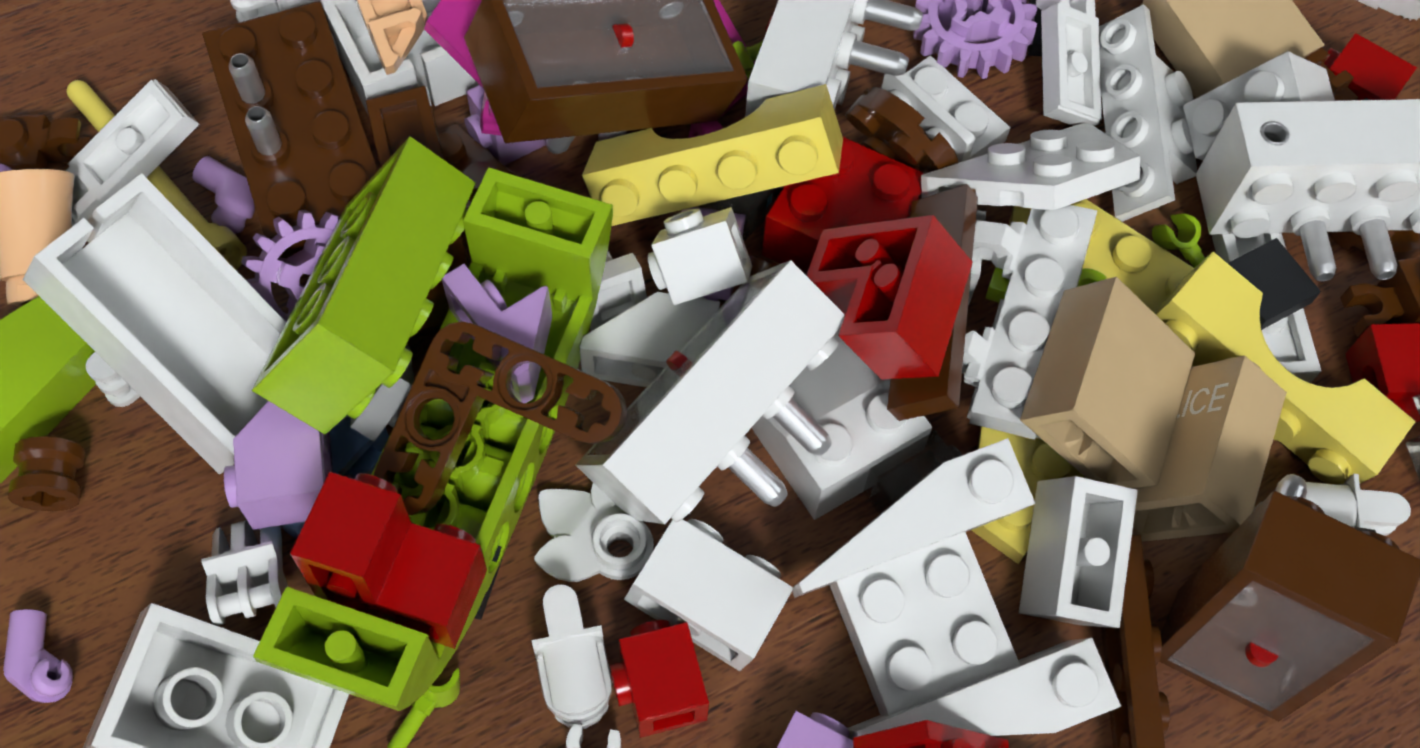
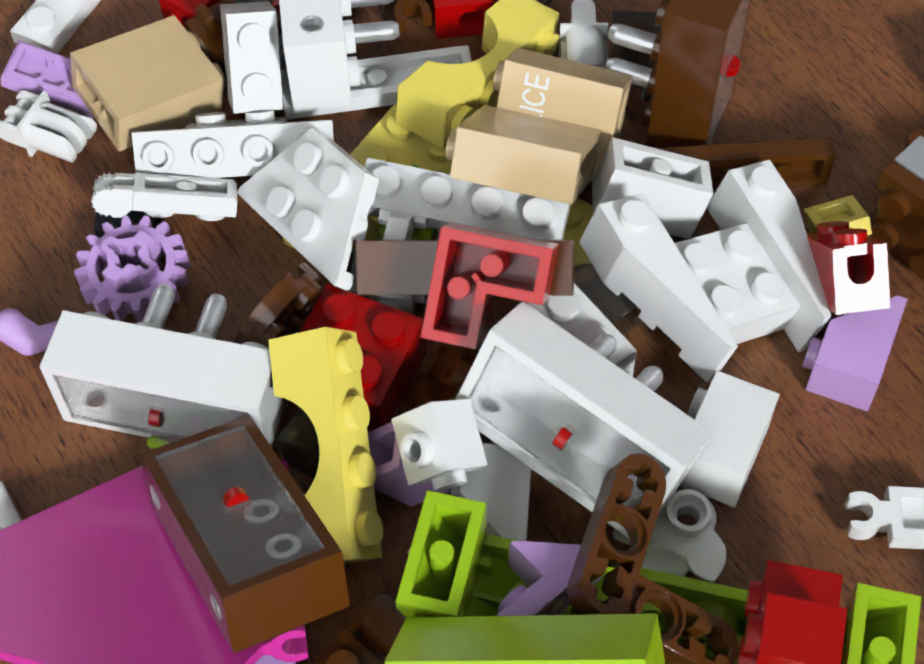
camera: 90 degrees left, 5 degrees down
white arm [532,585,612,729] -> none
red brick [609,620,709,738] -> none
white bracket [882,55,1011,163] -> none
lime hand [1152,214,1205,268] -> none
black piece [1228,238,1321,330] -> none

